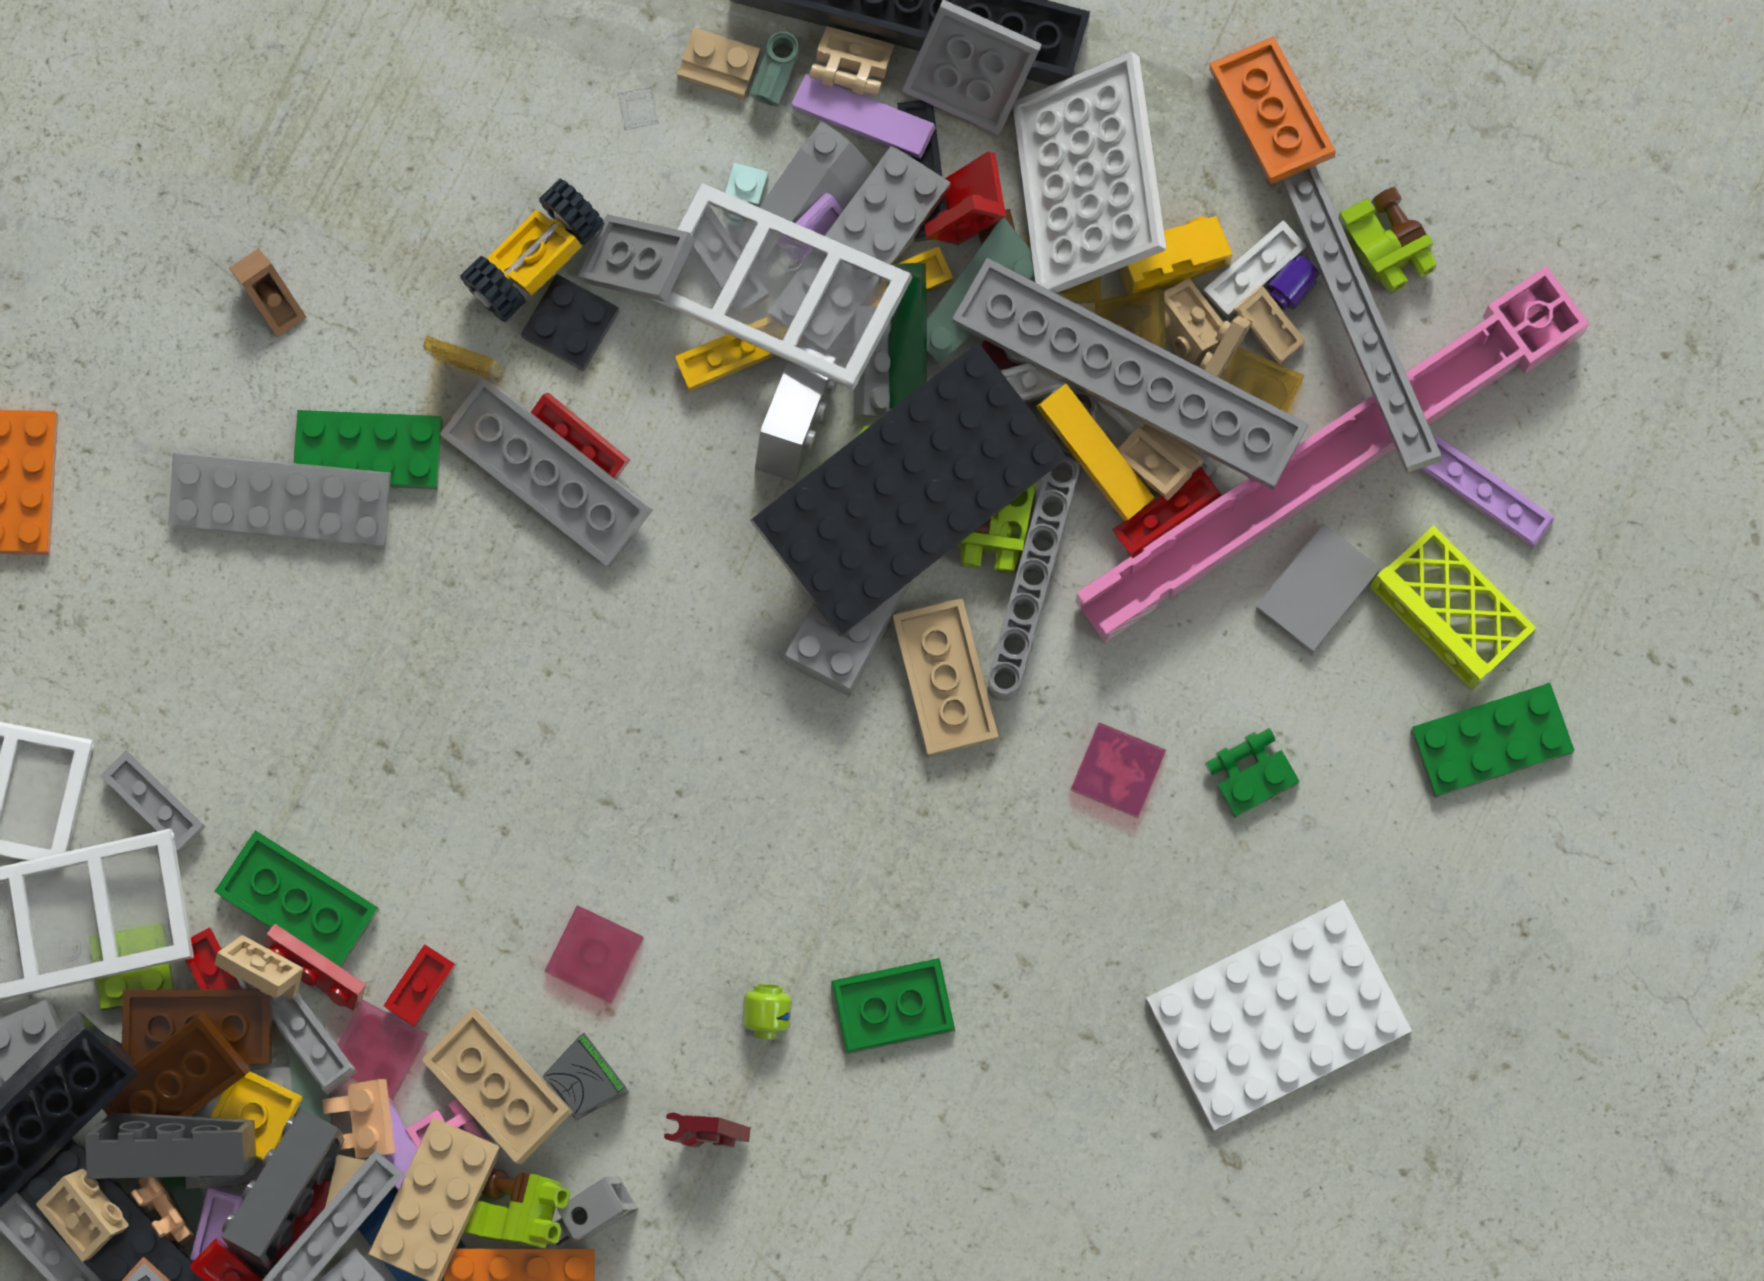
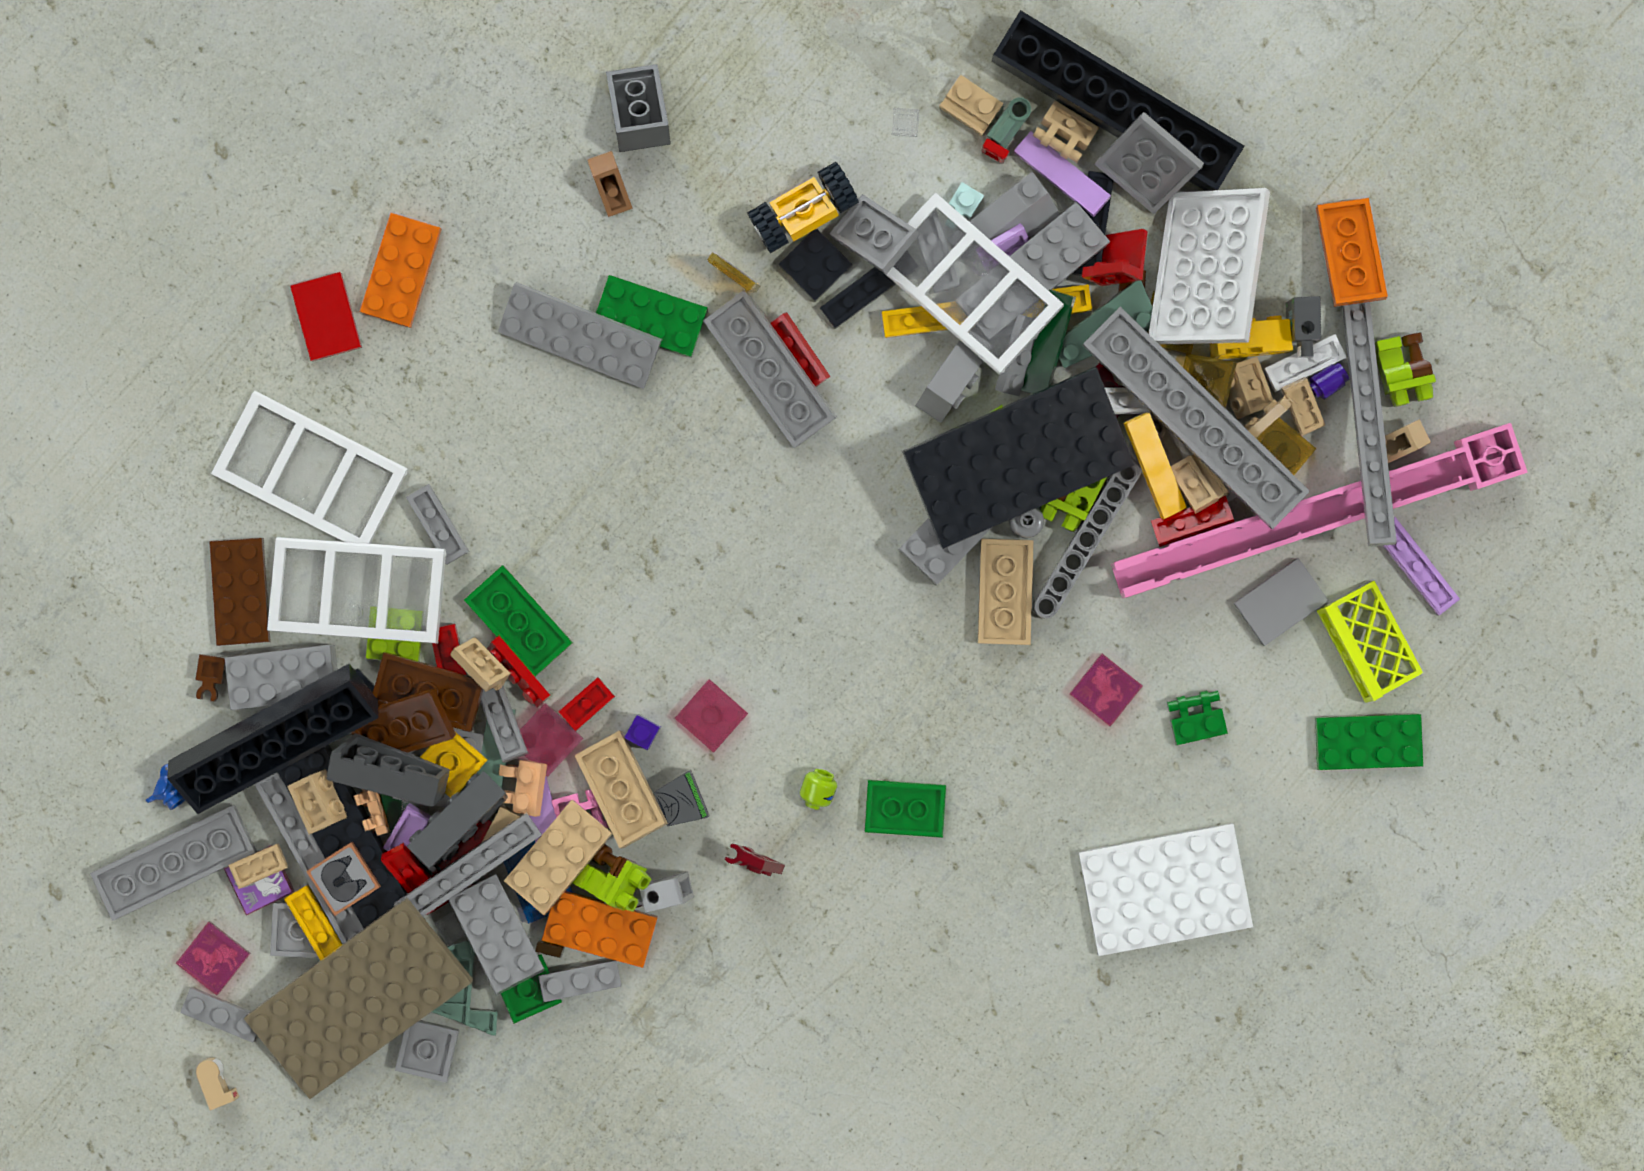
camera: 10 degrees right, 10 degrees up
none -> dark grey slope [606,64,671,152]
none -> dark purple brick [624,714,662,750]
none -> black tile [820,250,919,329]
none -> red tile [981,138,1010,164]
none -> light grey head [1009,508,1044,539]
none -> dark grey torso [1285,296,1321,358]
none -> tan arch [1385,419,1431,463]

